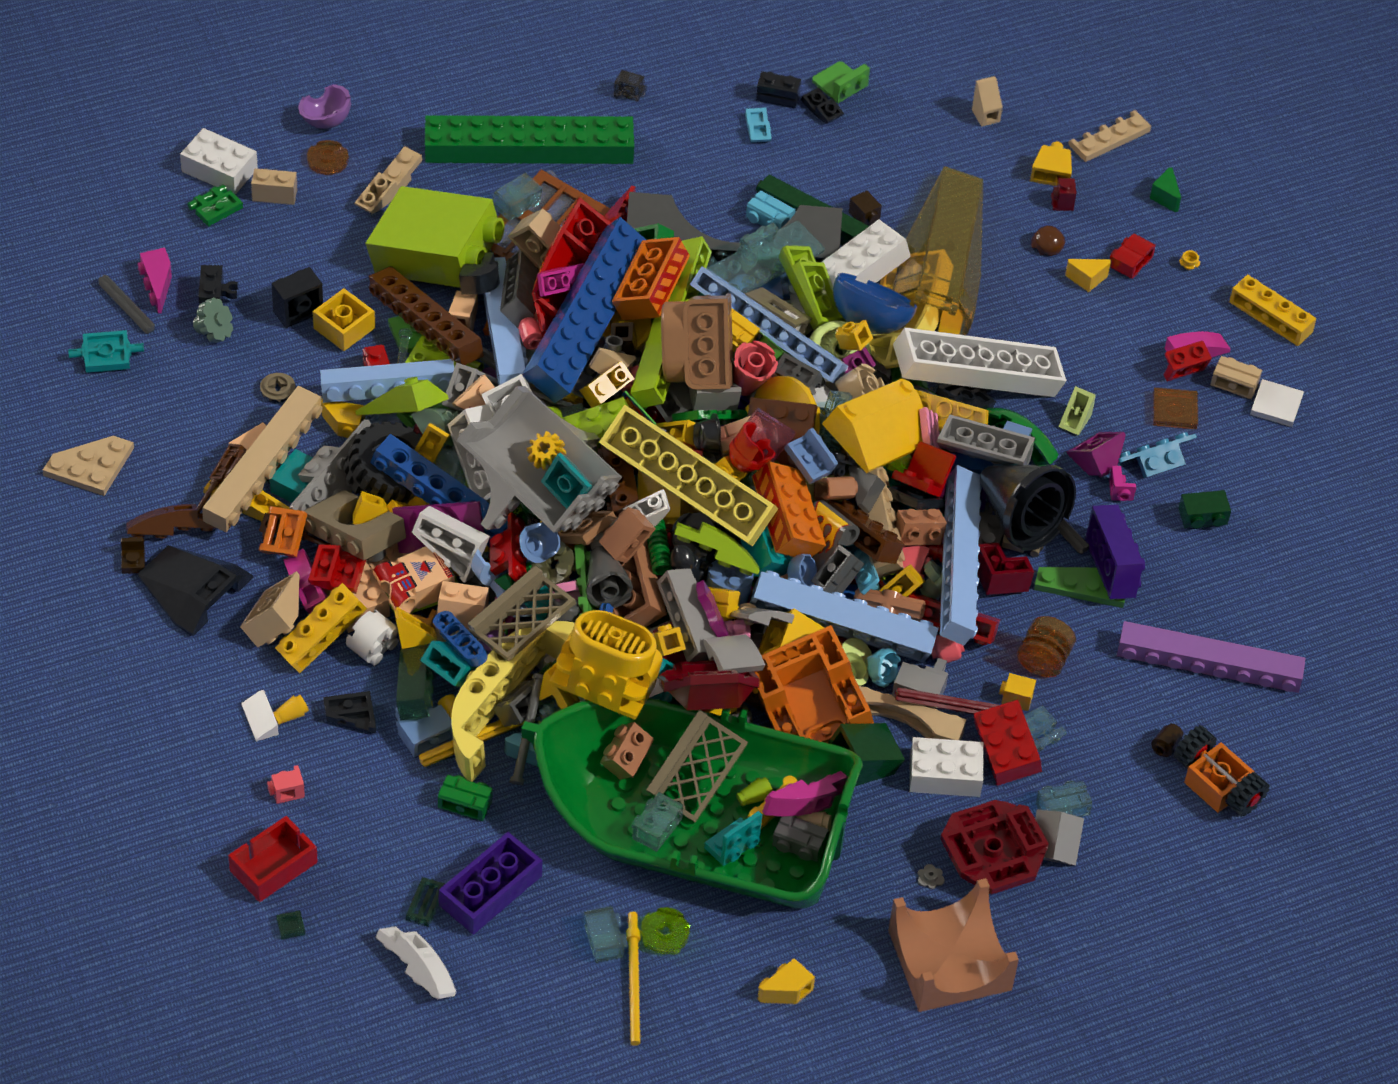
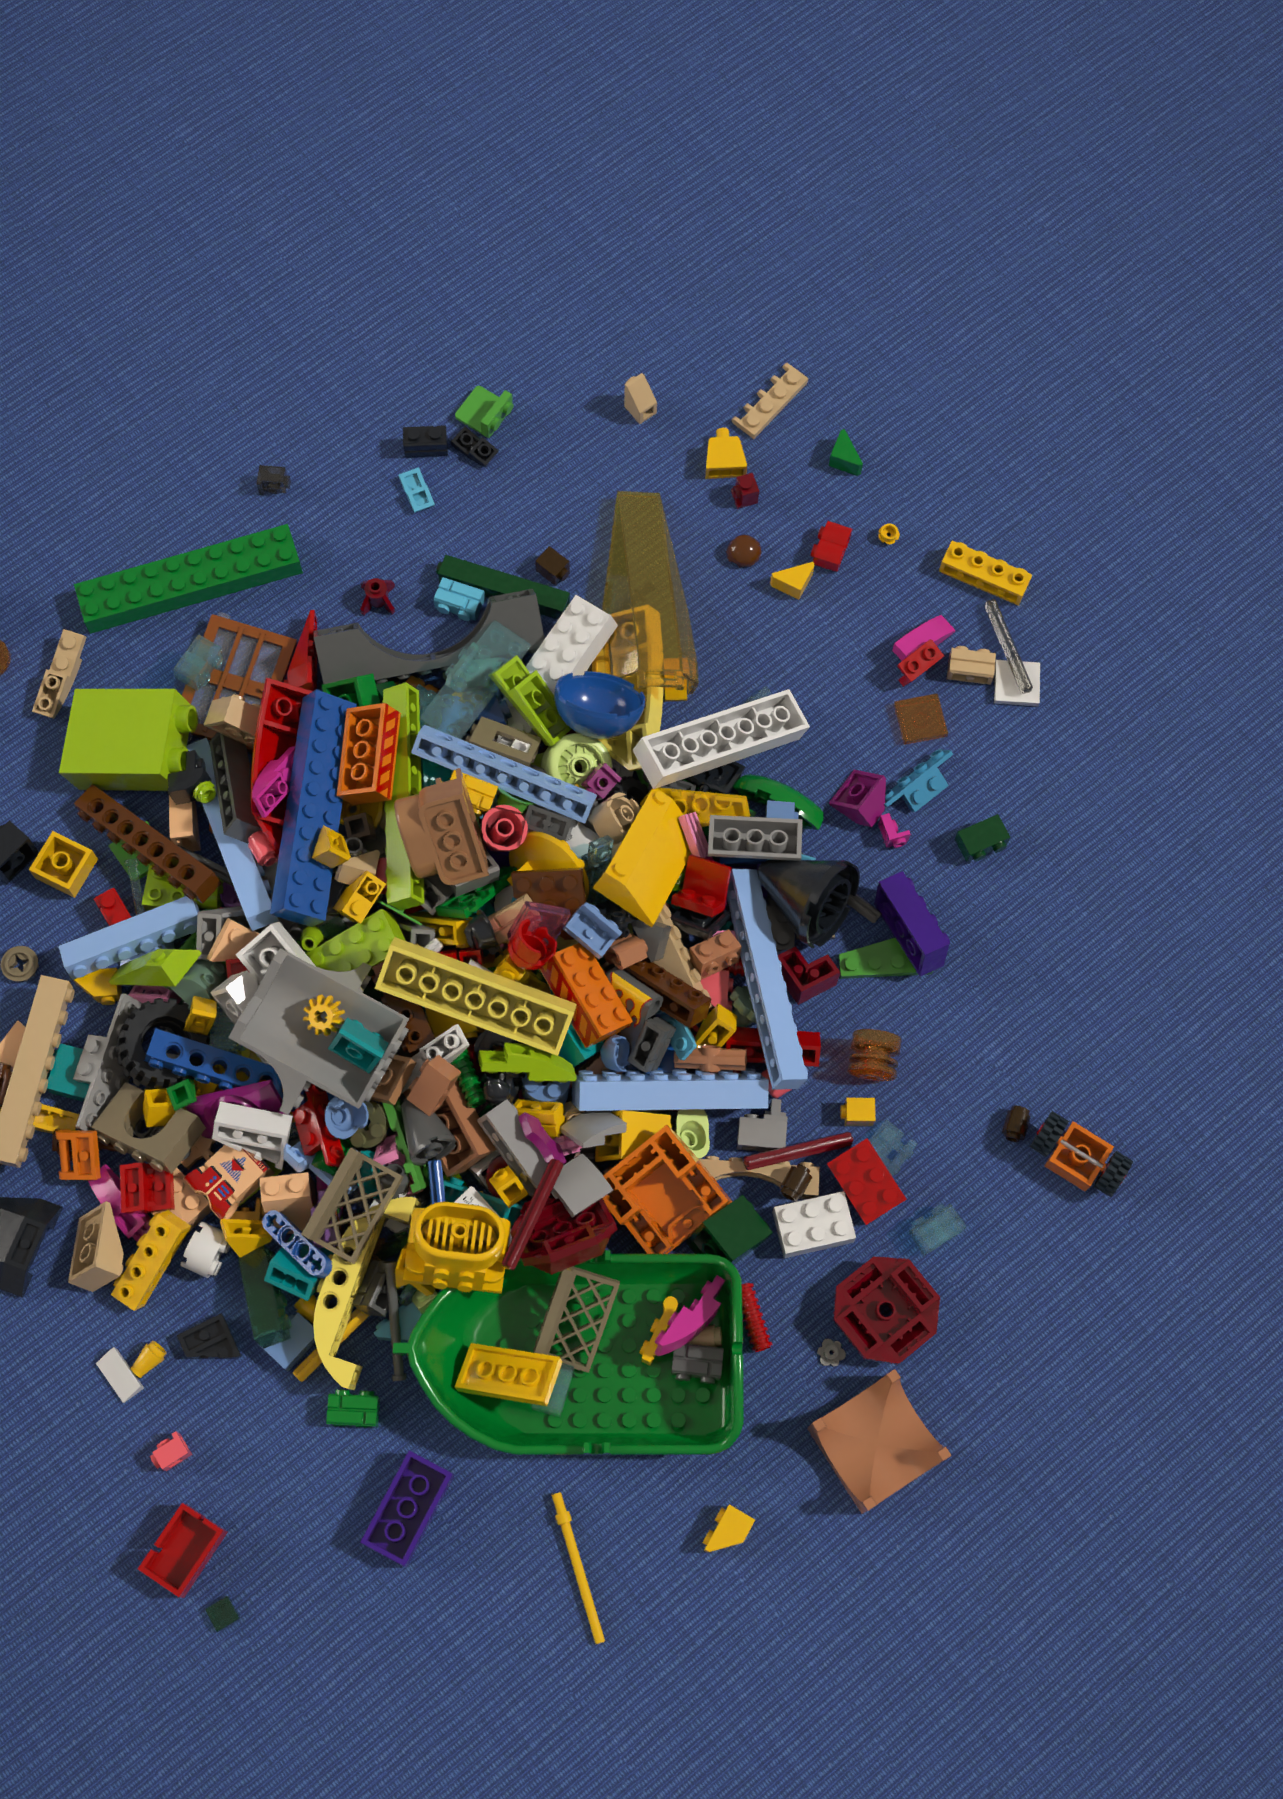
camera: 15 degrees left, 20 degrees up
white slope [376,927,456,999] -> none
tile [406,877,445,927] -> none
clear light blue brick [583,906,628,963] -> none
nougat brick [600,722,654,780] -> none
clear neon green plate [641,907,690,955] -> none
teal bracket [704,811,762,866] -> none
lime cone [736,777,773,807] -> none
yellow brick [835,320,873,351] -> none
medium azure hair [867,648,901,687] -> none
light grey slope [1035,810,1084,866] -> none
yellowish green slope [1059,386,1096,435] -> none
medium lavender brick [1117,621,1306,693] -> none
none -> green slope [166,1079,197,1111]
none -> lime plate [193,781,216,803]
none -> yellow slope [312,825,351,868]
none -> dark red brick [360,578,395,615]
none -> yellow plate [455,1343,563,1406]
none -> dark red axle [501,1159,563,1271]
none -> red piece [742,1283,773,1352]
none -> dark brown brick [780,1164,812,1202]
none -> clear smoke axle [984,599,1033,694]

